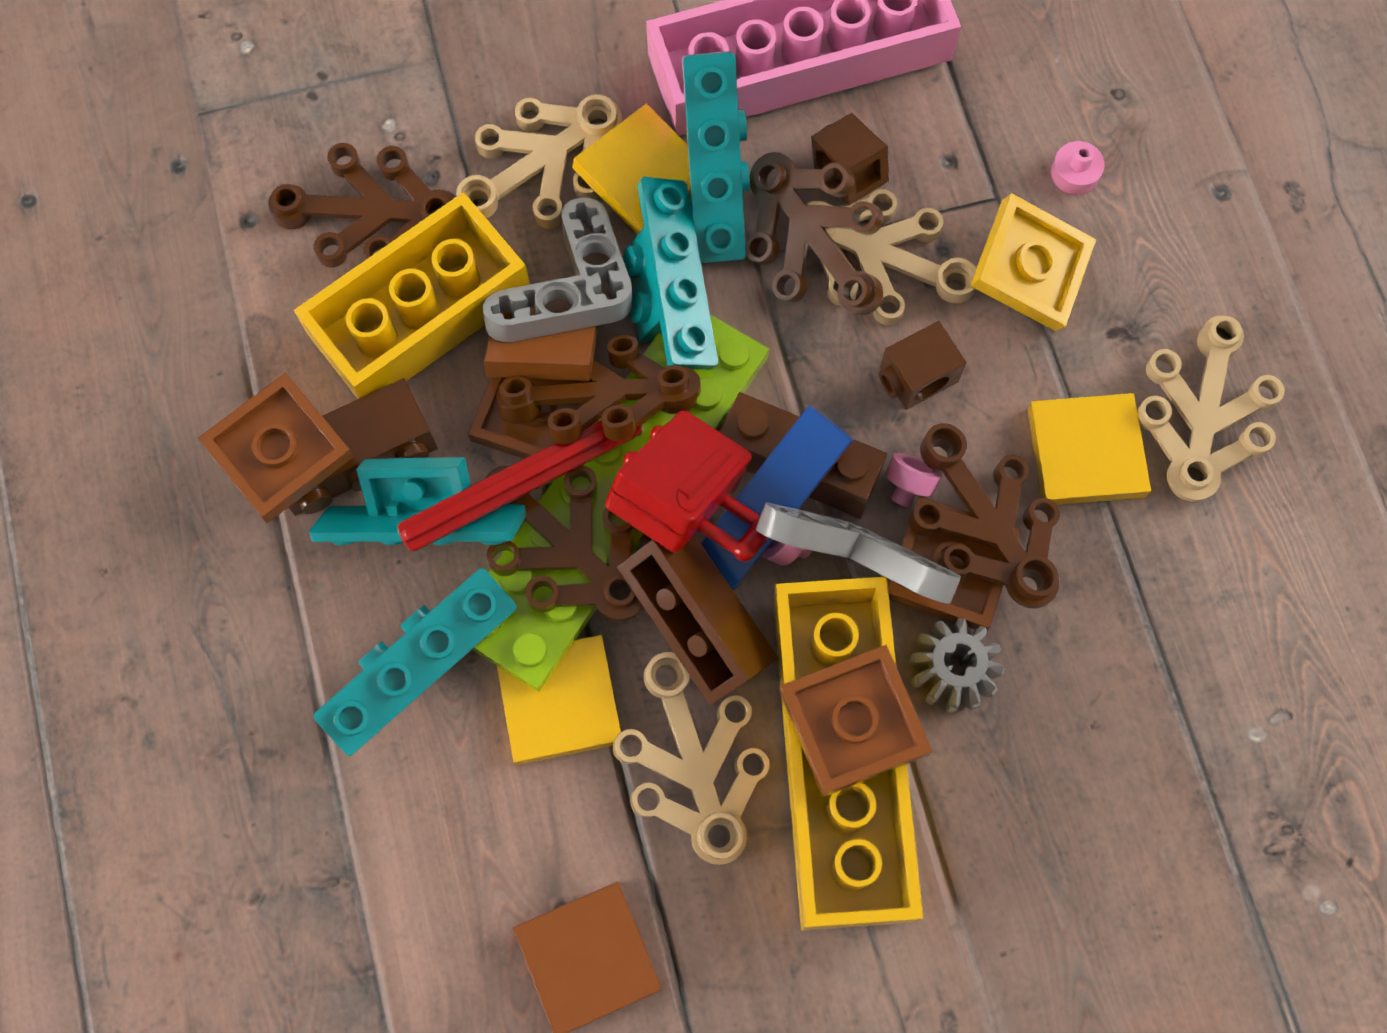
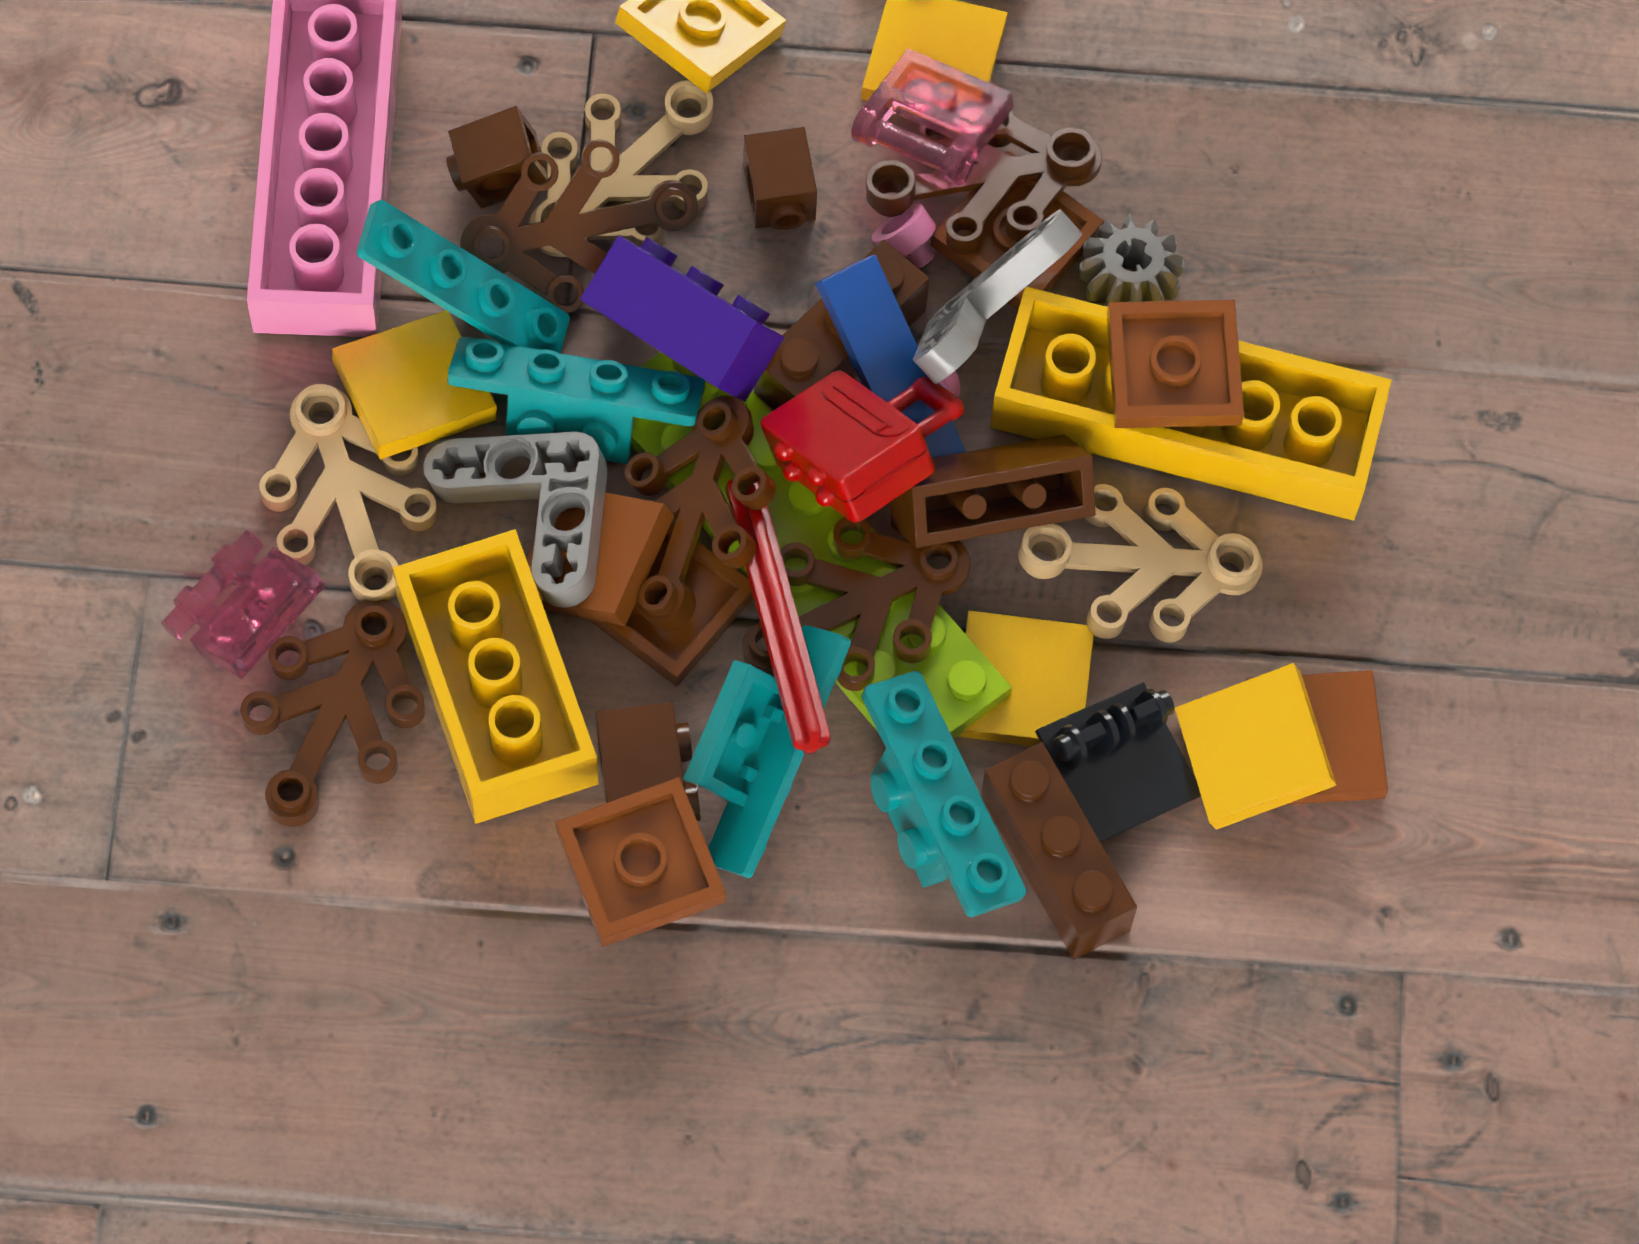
camera: 75 degrees left, 5 degrees down
none -> clear pink plate [161,530,326,679]
none -> dark purple brick [580,235,785,402]
none -> clear pink plate [851,48,1014,186]
none -> reddish brown brick [981,742,1137,960]
none -> black hinge [1035,682,1201,843]
none -> yellow tile [1175,663,1337,830]

